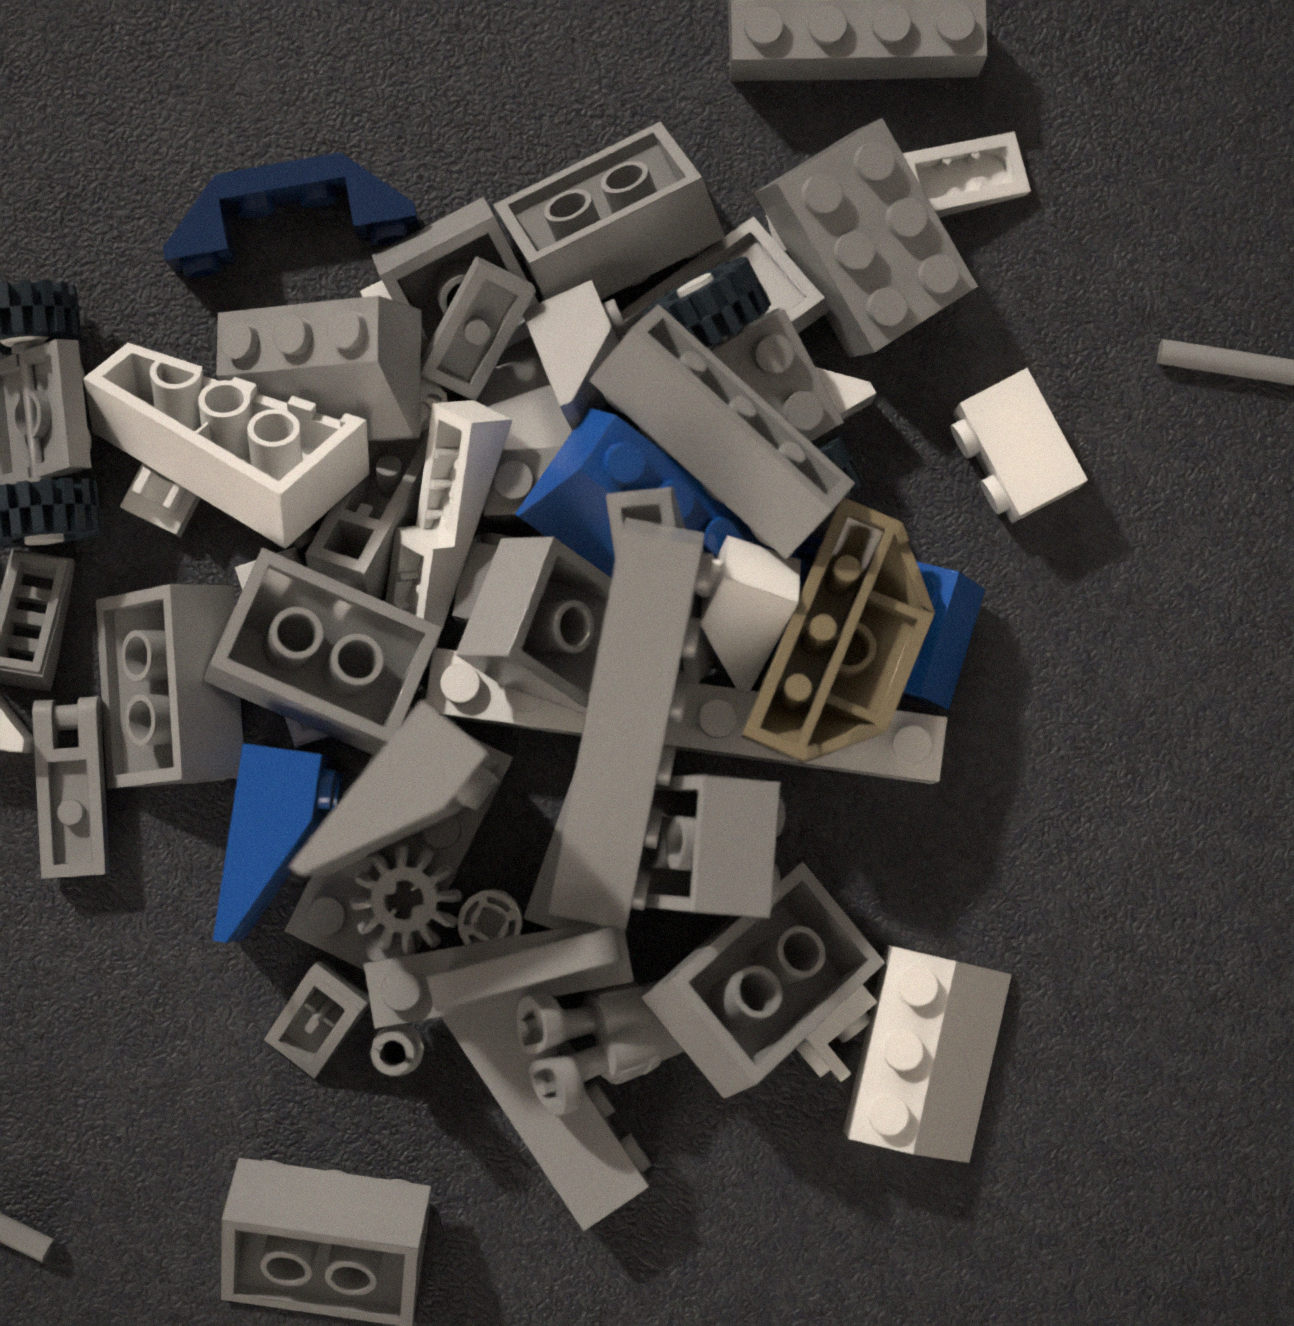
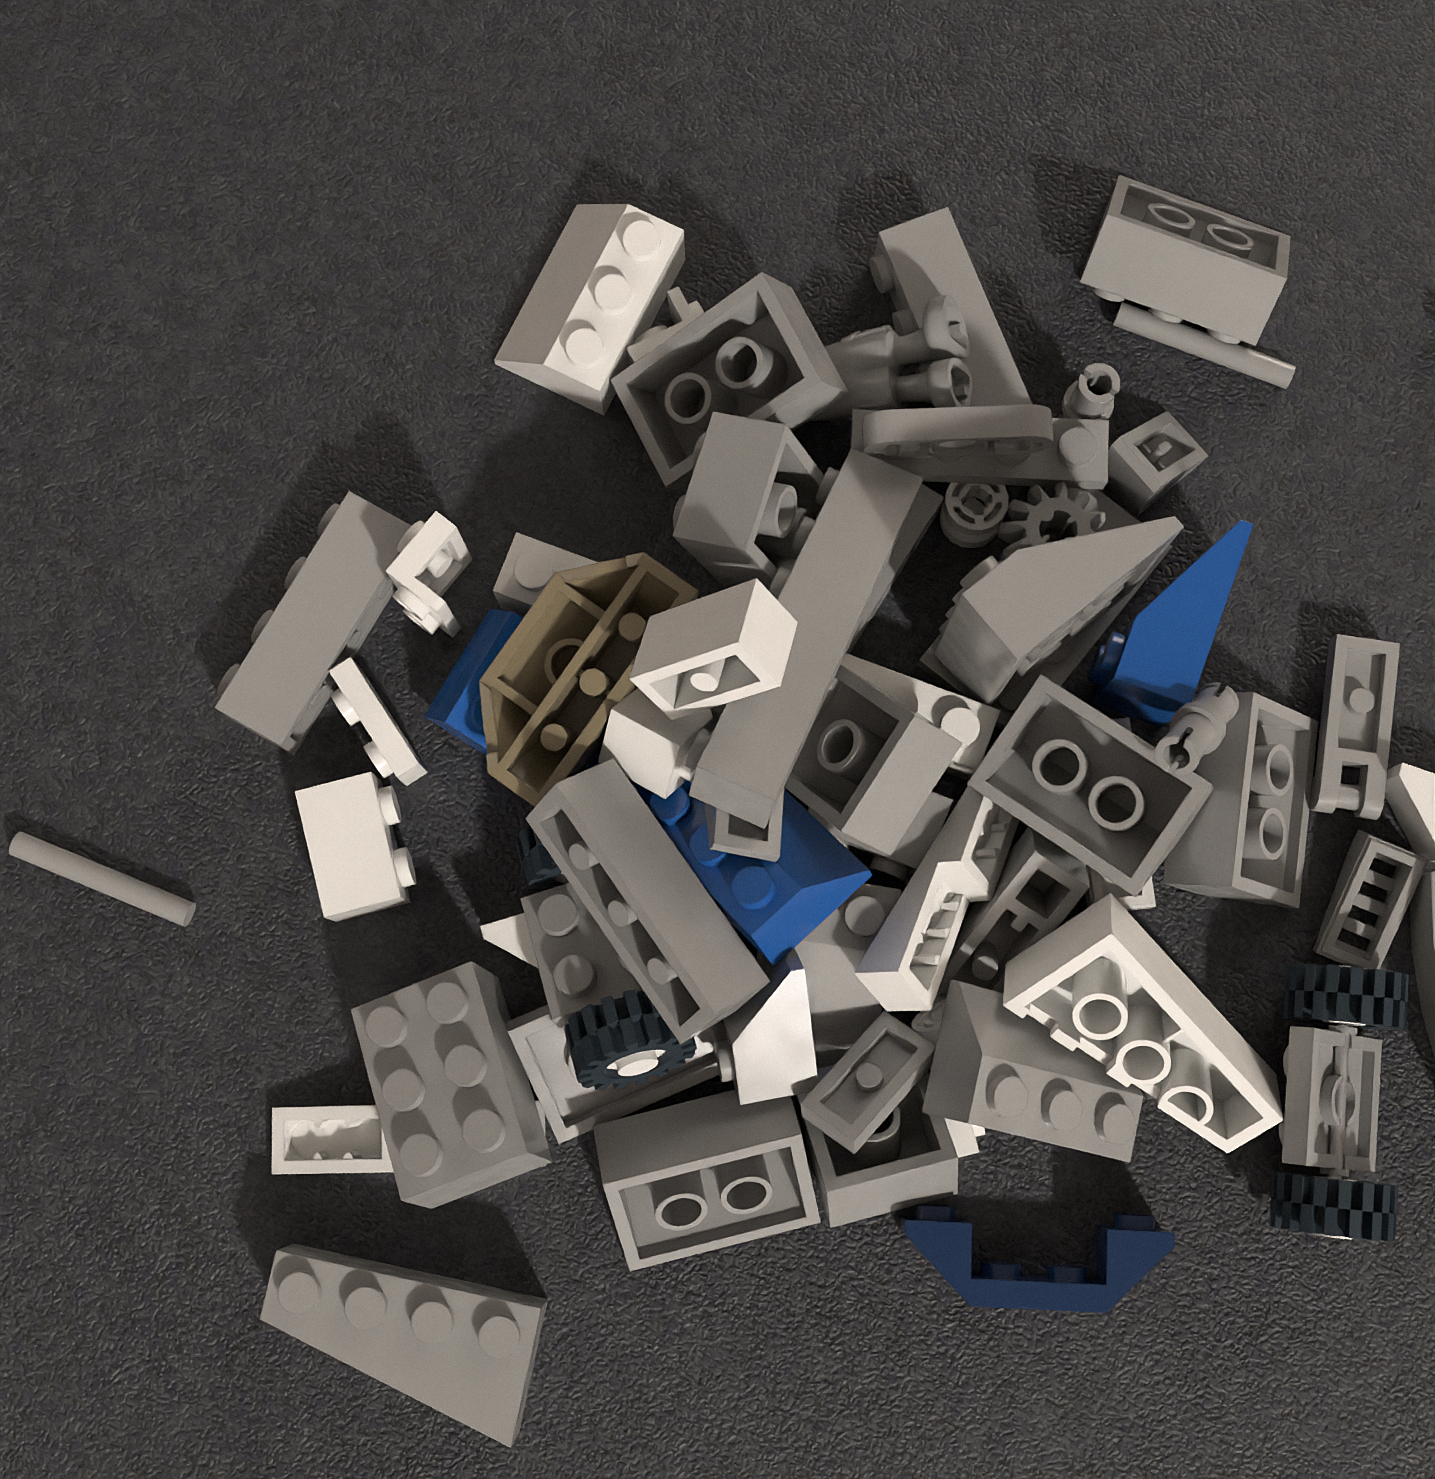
camera: 165 degrees left, 5 degrees down
white tile [120,463,200,537] -> none
none -> light grey brick [215,491,411,755]
none -> white plate [329,657,428,786]
none -> white bracket [386,511,472,637]
none -> white brick [629,578,798,720]
none -> light grey bar [1113,302,1296,389]
none -> light grey pin [1155,682,1239,777]

